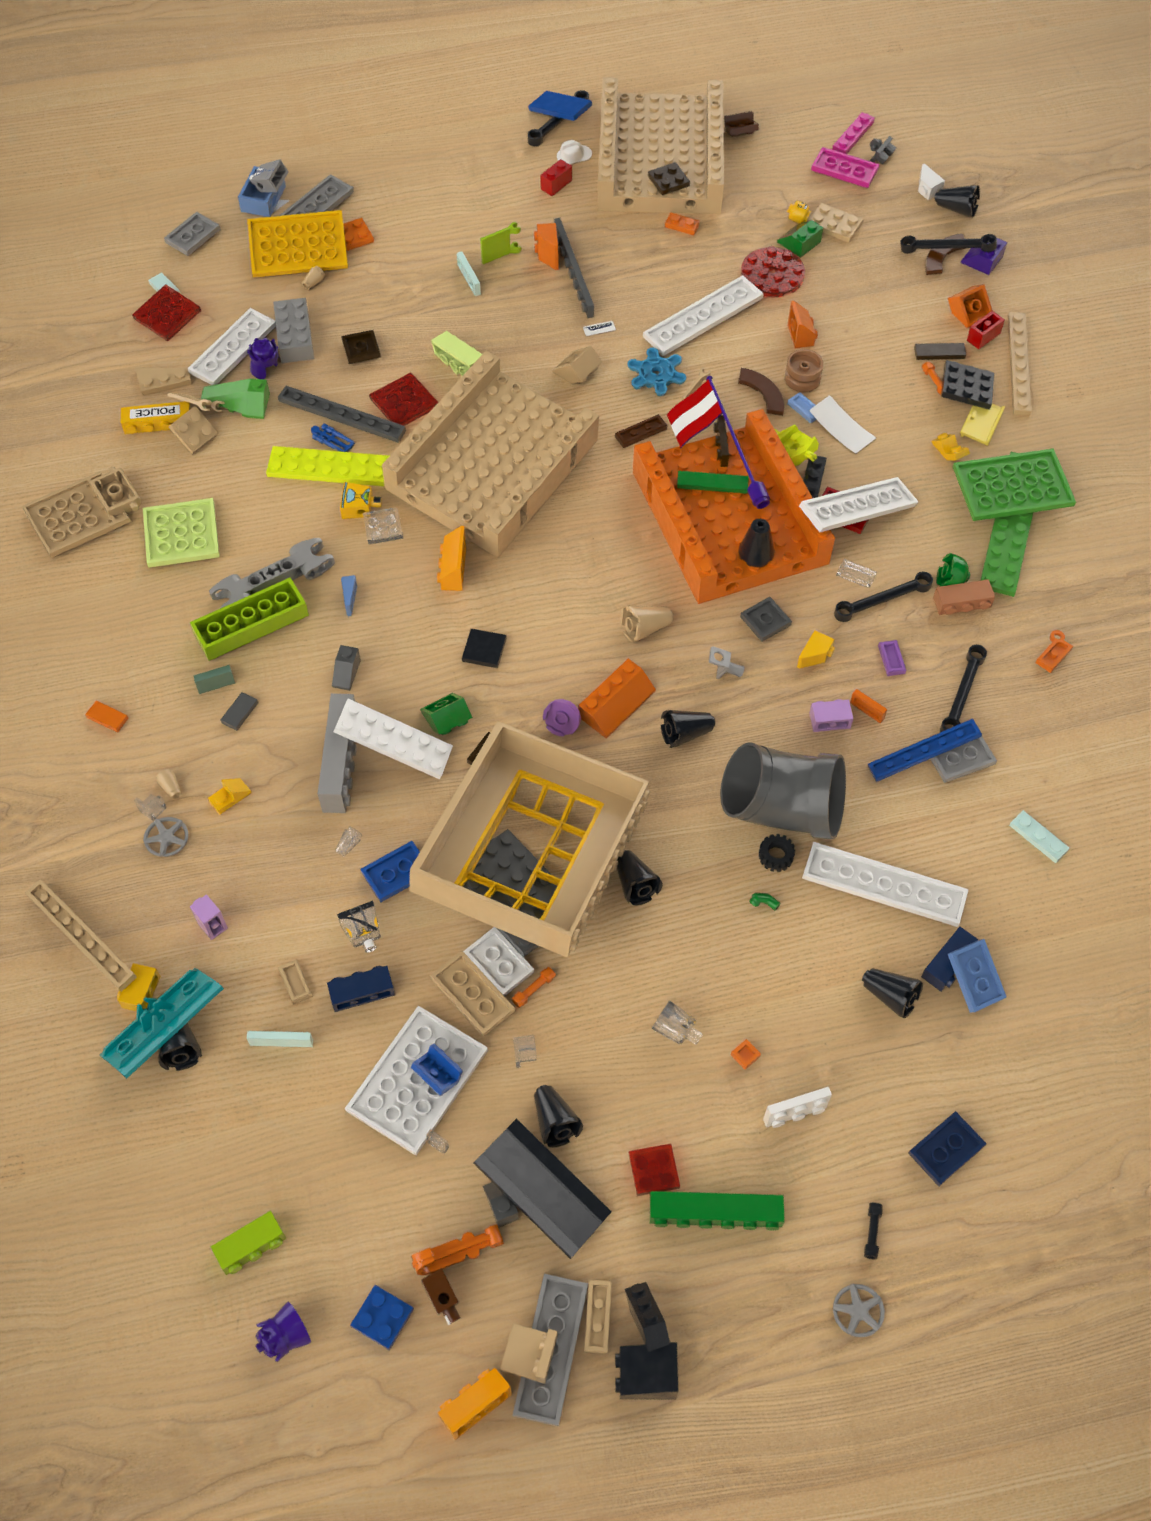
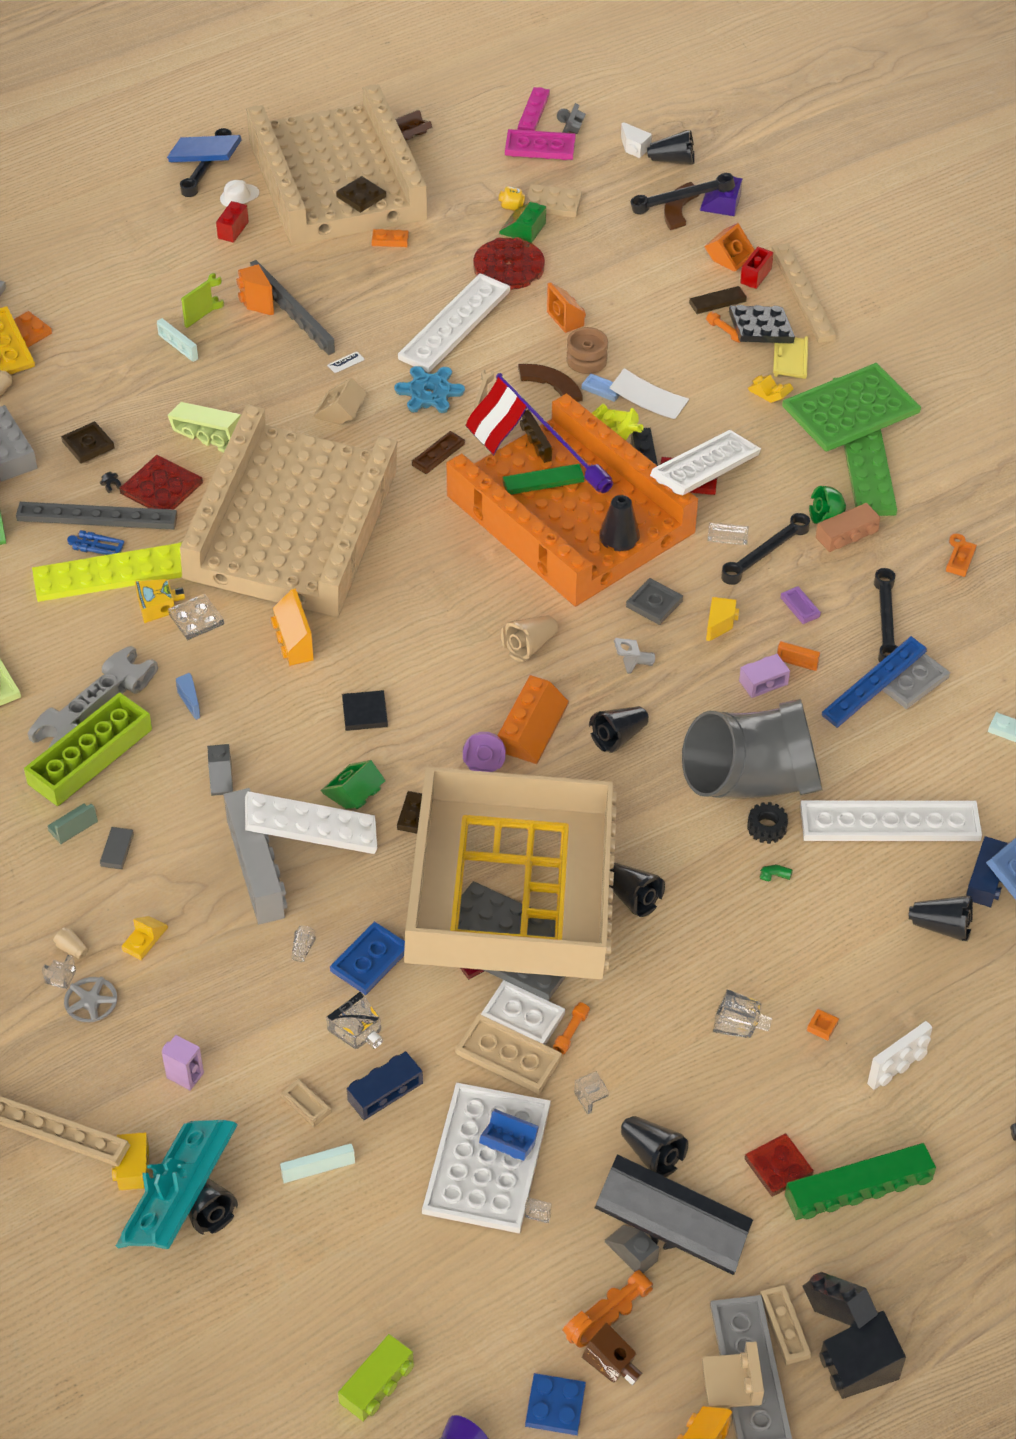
camera: 20 degrees left, 10 degrees down
none -> black plate [100,471,121,493]

